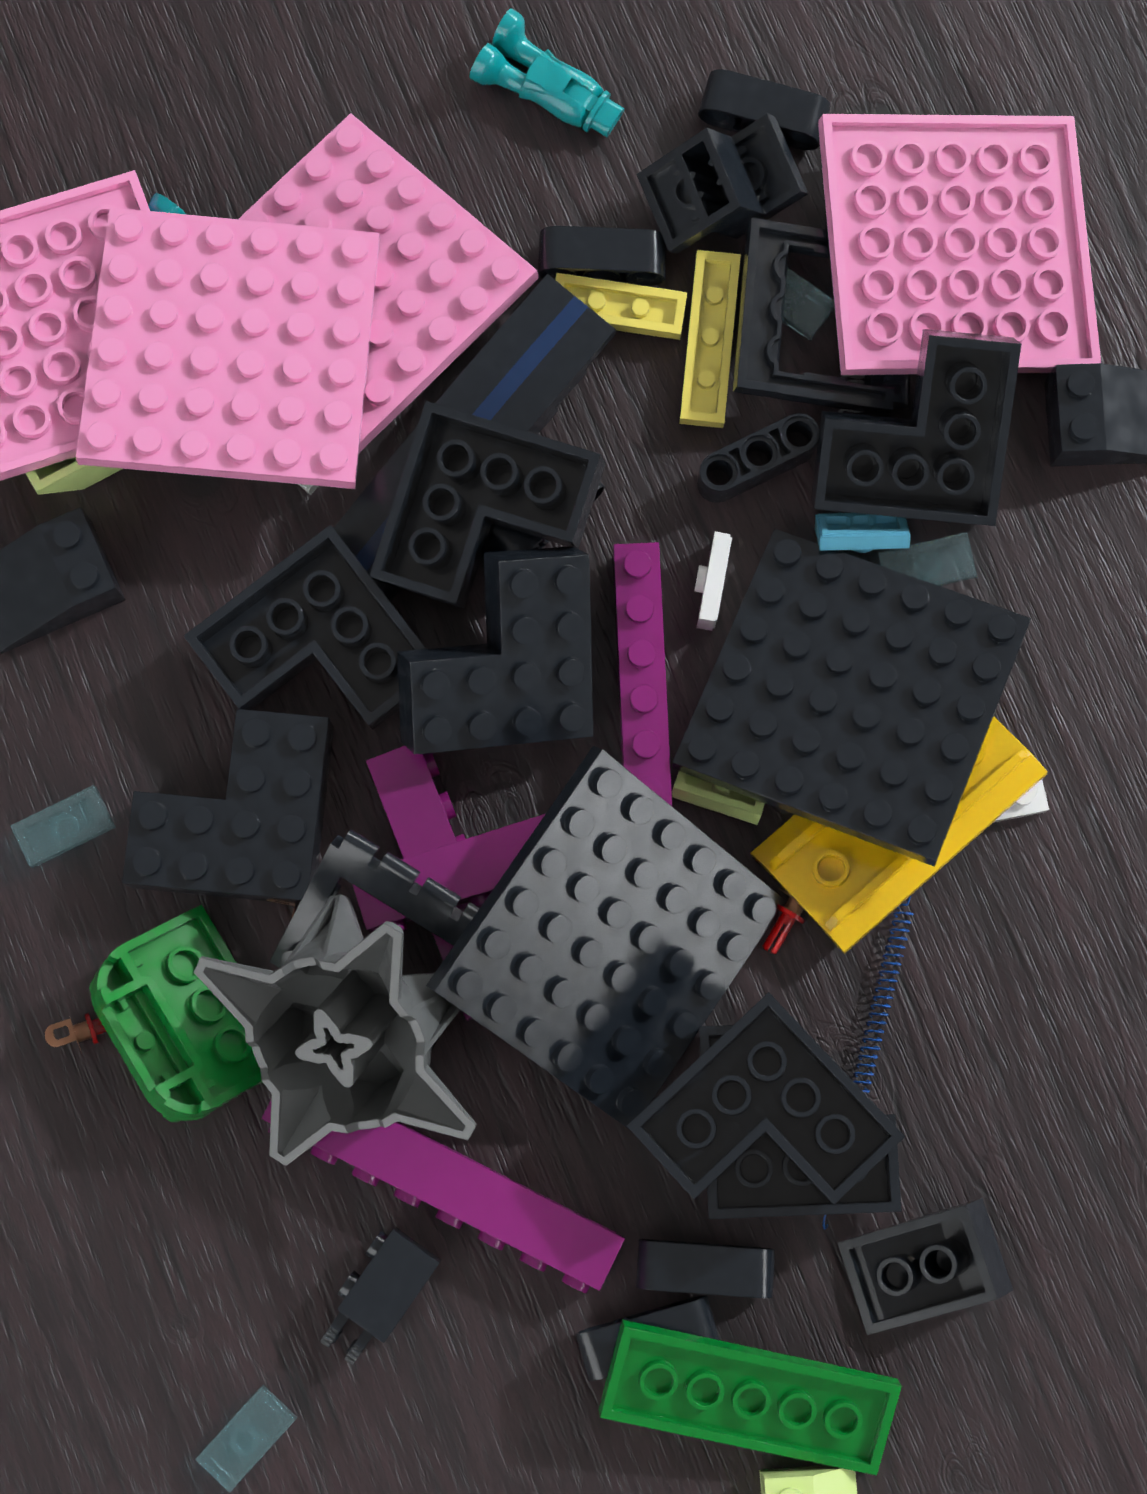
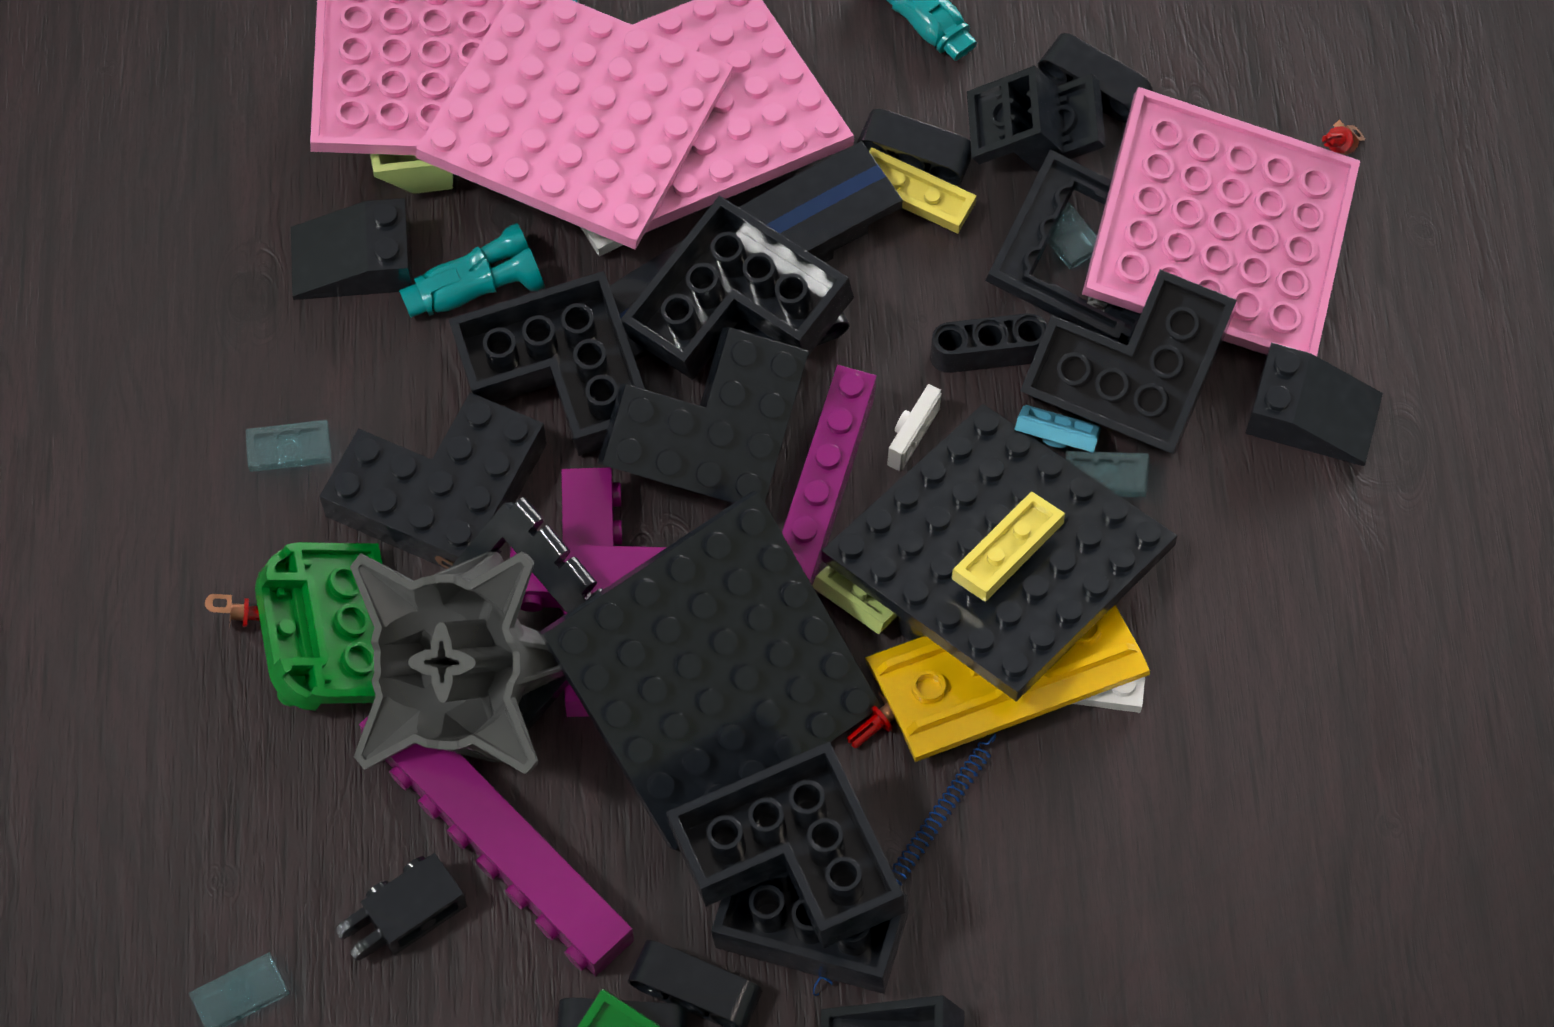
camera: 20 degrees right, 15 degrees down
light yellow plate [679,250,741,428] -> none
none -> teal piece [399,223,545,318]
none -> light yellow plate [952,491,1065,602]
none -> red piece [1322,120,1365,155]

